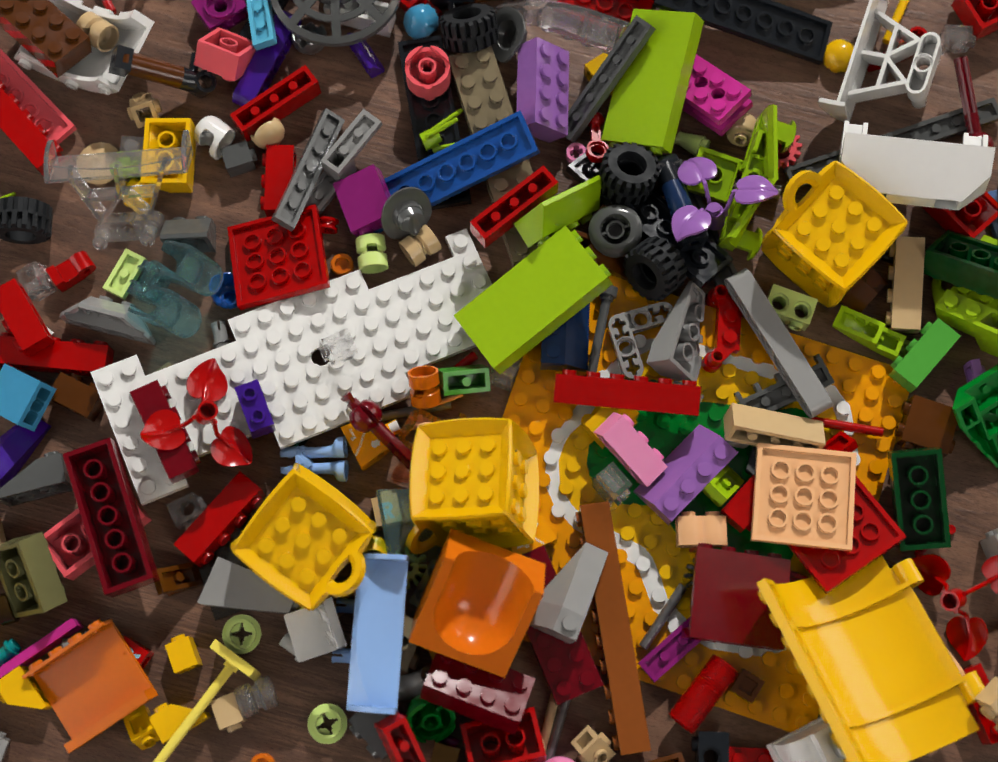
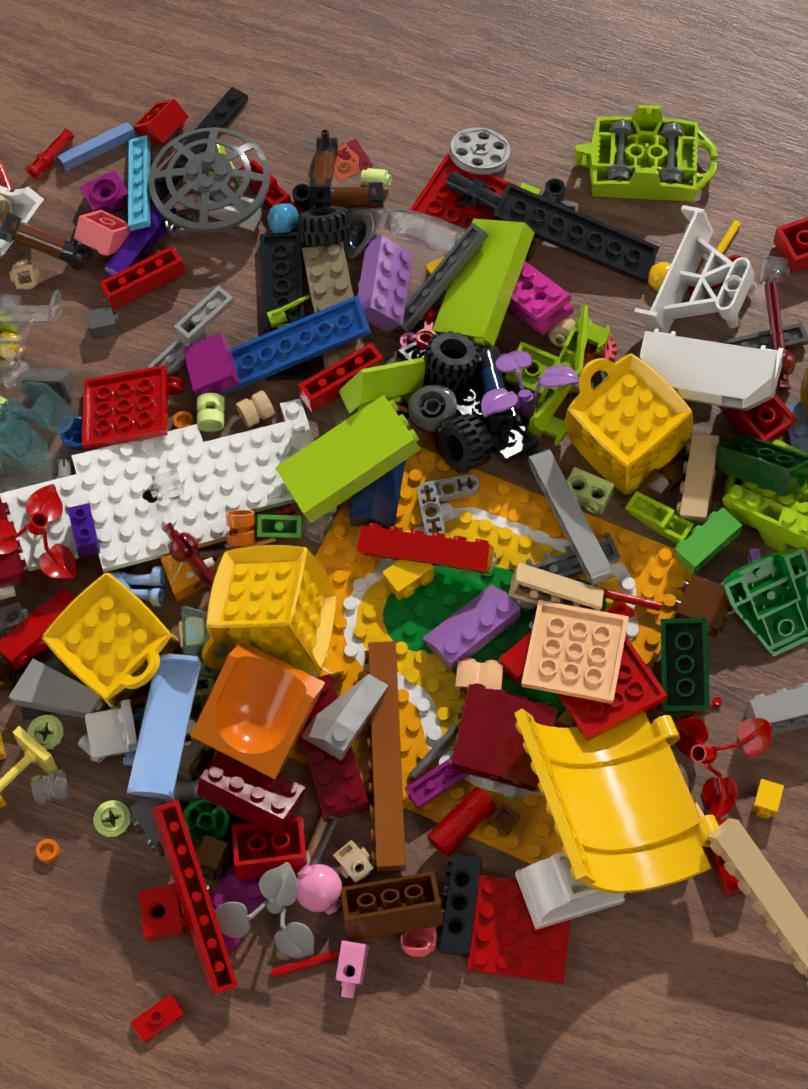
camera: 10 degrees right, 10 degrees down
yellow slope [140,118,196,193] -> none
white helmet [194,116,235,160] -> none
tan brick [210,692,248,733] -> none
tan hair [250,117,285,149] -> none
red brick [260,145,297,217] -> none
dark grey plate [271,108,345,231] -> none
dark purple slope [347,32,385,78] -> none
dark grey hat [381,187,432,239] -> none
coral brick [405,45,451,101] -> none
dark grey piece [587,285,618,372] -> none
clear brick [591,462,632,507] -> none
bright pink brick [593,412,667,487] -> none
light grey wedge [646,281,706,382] -> none
yellowish green cone [675,131,710,156] -> none
red plate [701,285,742,373] -> none
lime slope [702,465,745,507] -> none

